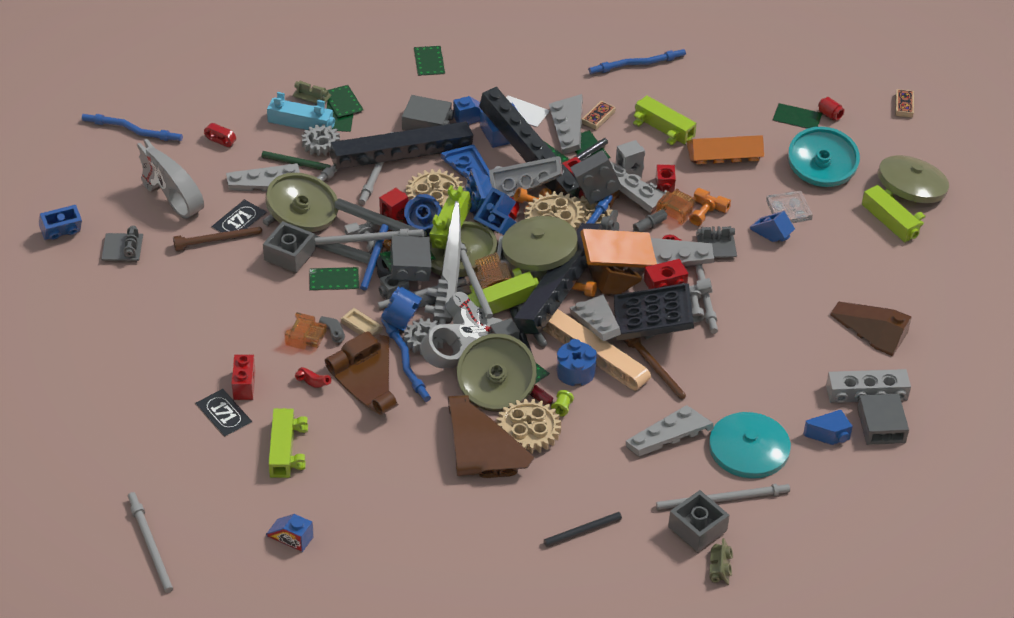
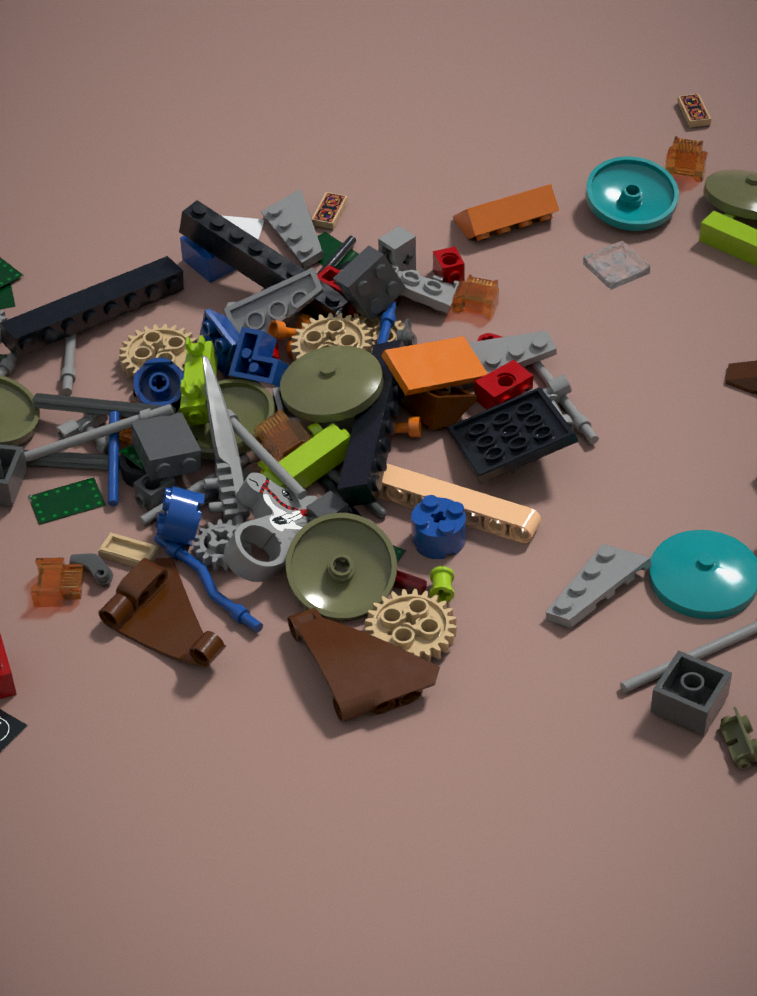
camera: 15 degrees left, 0 degrees up
blue slope [266,514,314,552] -> none
lime brick [269,408,308,478] -> none
red arm [295,367,332,388] -> none
red brick [379,188,409,232] -> none
dark grey brick [402,95,454,131] -> none
dark green sticker [414,46,445,75] -> none
blue wing [441,145,490,179] -> none
blue slope [453,96,481,124] -> none
black bar [543,512,622,547] -> none
light grey wing [569,295,621,341] -> none
blue bar [588,49,686,74] -> none
reddish brown piece [624,337,686,399] -> none
lime brick [633,95,697,145] -> none
dark grey axle [633,209,668,232] -> none
orange bar [689,188,731,226] -> none
dark grey hinge [696,226,737,258] -> none
blue slope [750,211,795,242] -> none
dark green sticker [773,103,822,128] -> none
red brick [818,97,845,120] -> none
none -> clear orange piece [665,136,708,182]

